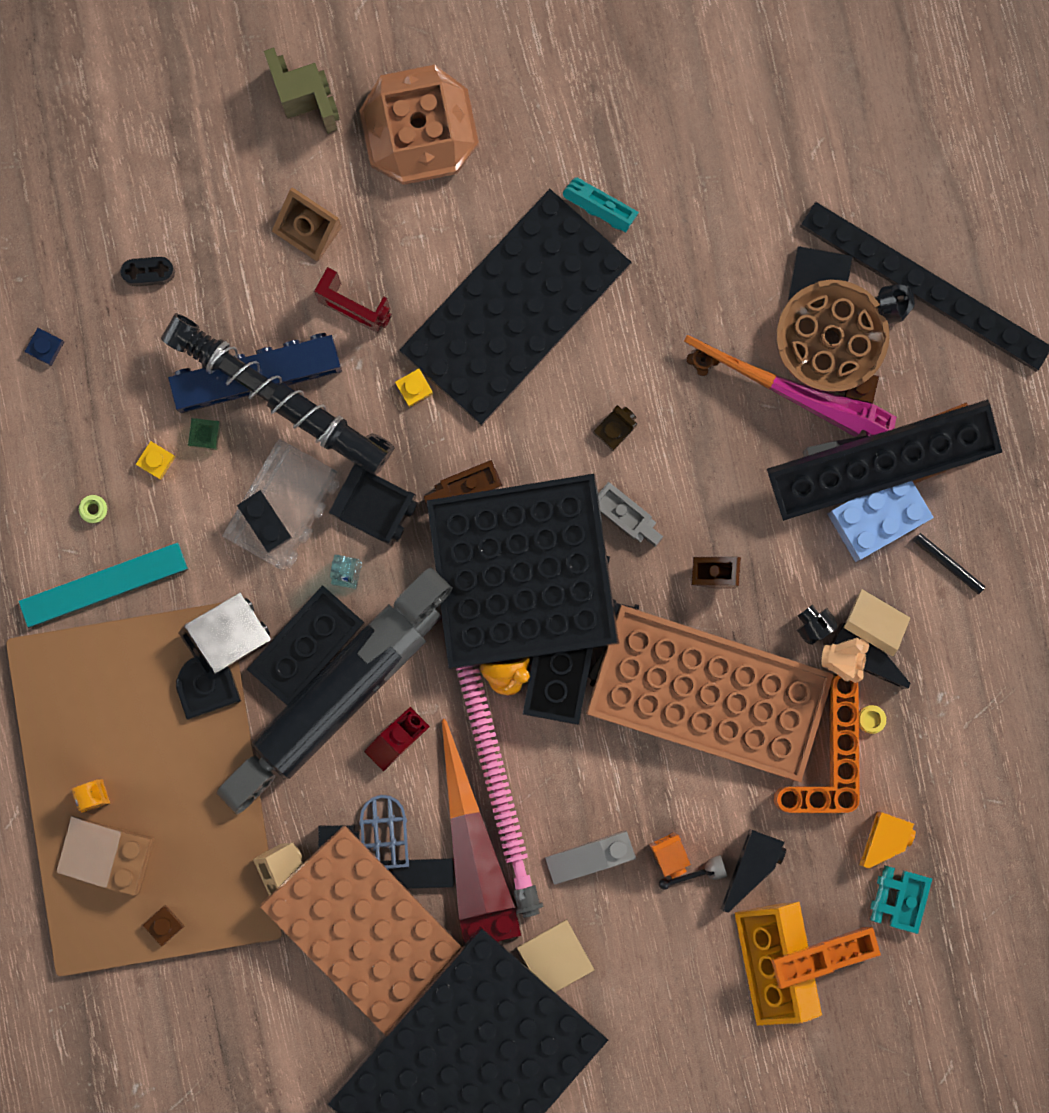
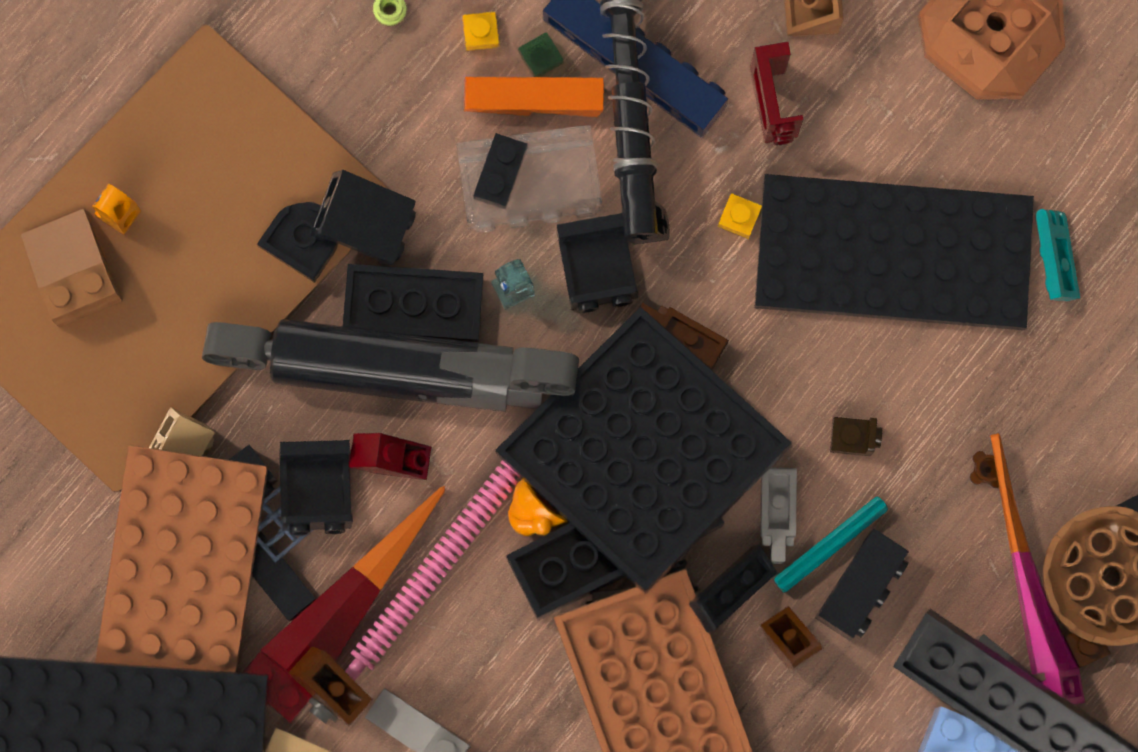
camera: 55 degrees right, 5 degrees down
teal tile [18,542,188,628] -> none
reddish brown plate [143,905,184,947] -> none
none -> black panel [279,440,353,536]
none -> reddish brown slope [288,646,373,726]
none -> orange slope [464,77,604,117]
none -> black tile [688,544,778,632]
none -> teal axle [774,496,888,592]
none -> black brick [815,529,909,641]

